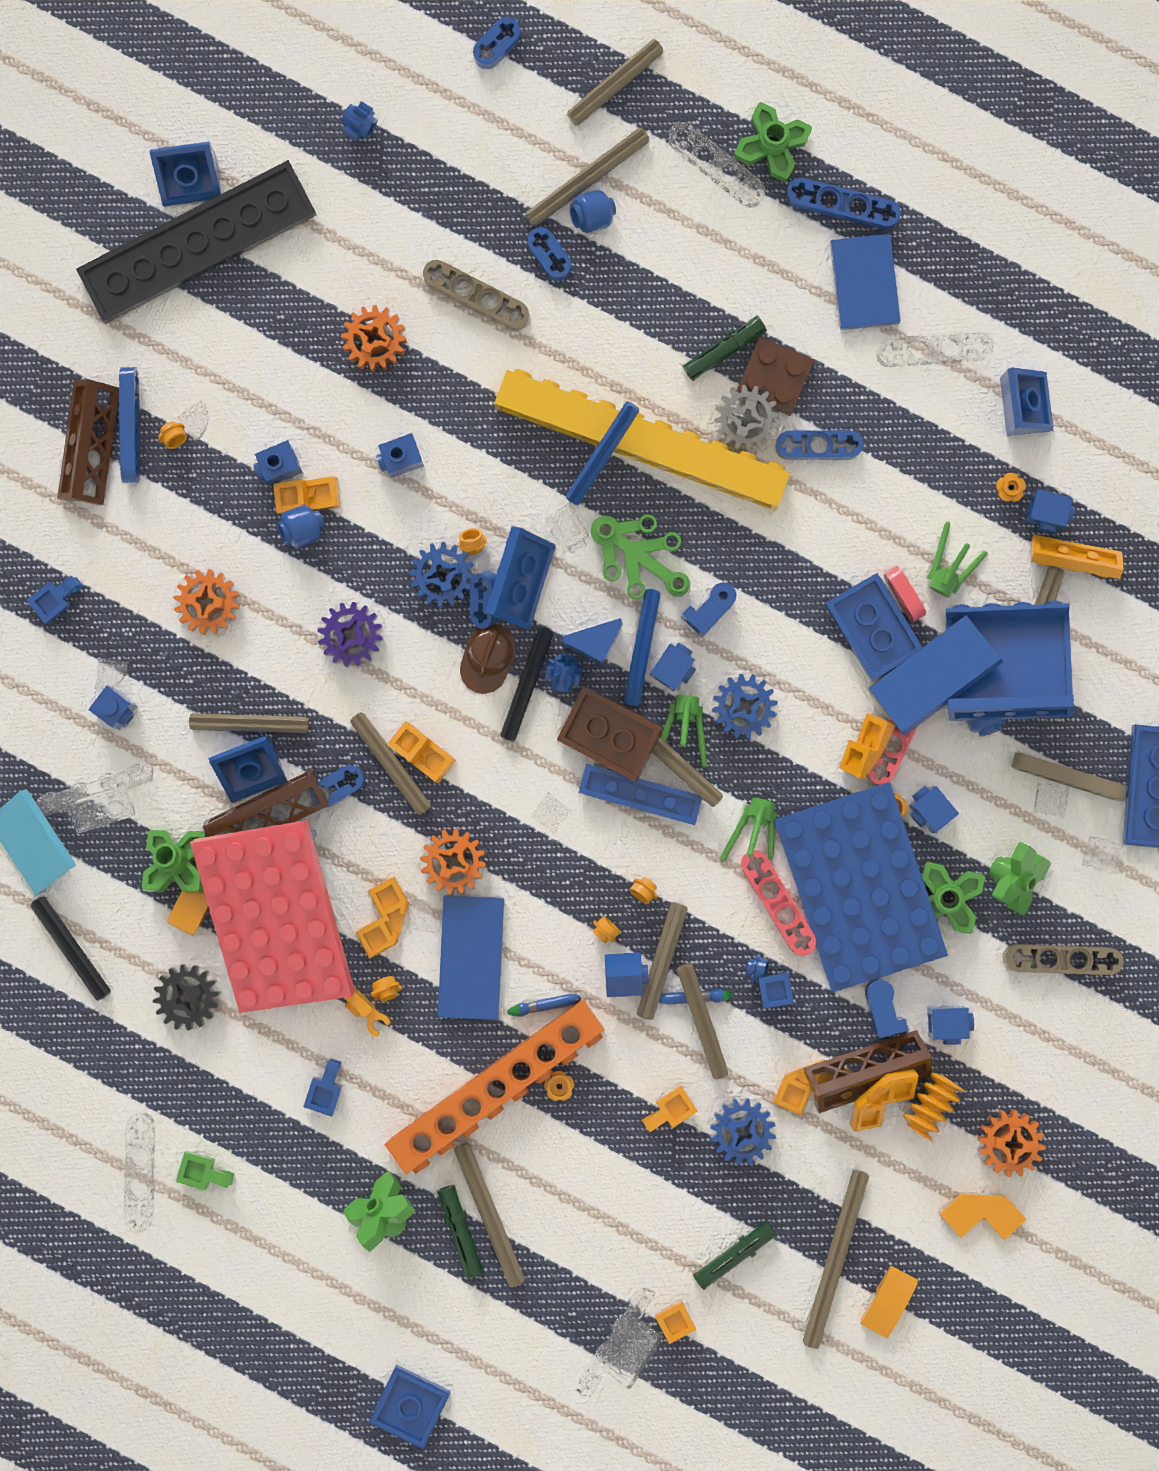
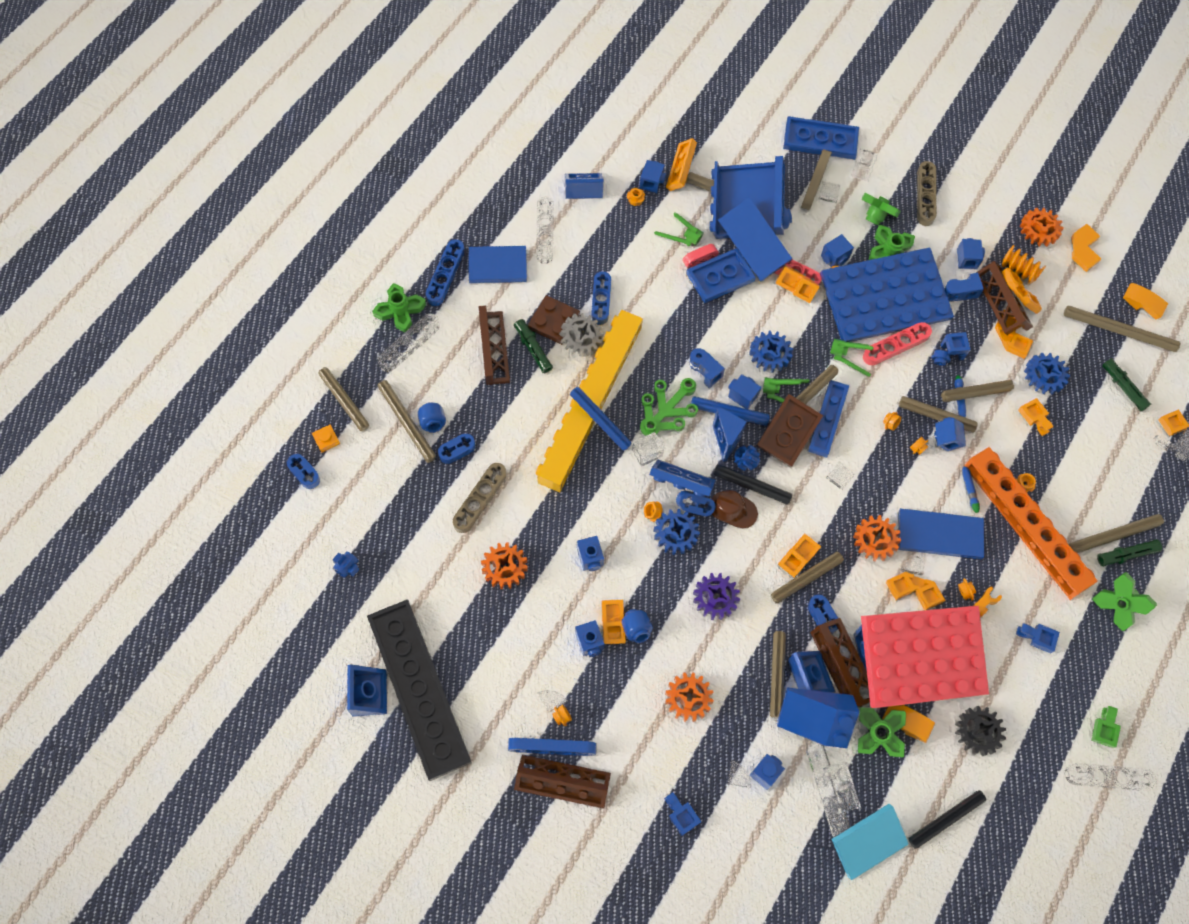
camera: 90 degrees left, 20 degrees down
none -> light orange plate [312,425,340,453]
none -> reddish brown fence [478,305,510,385]
none -> blue slope [777,687,859,748]

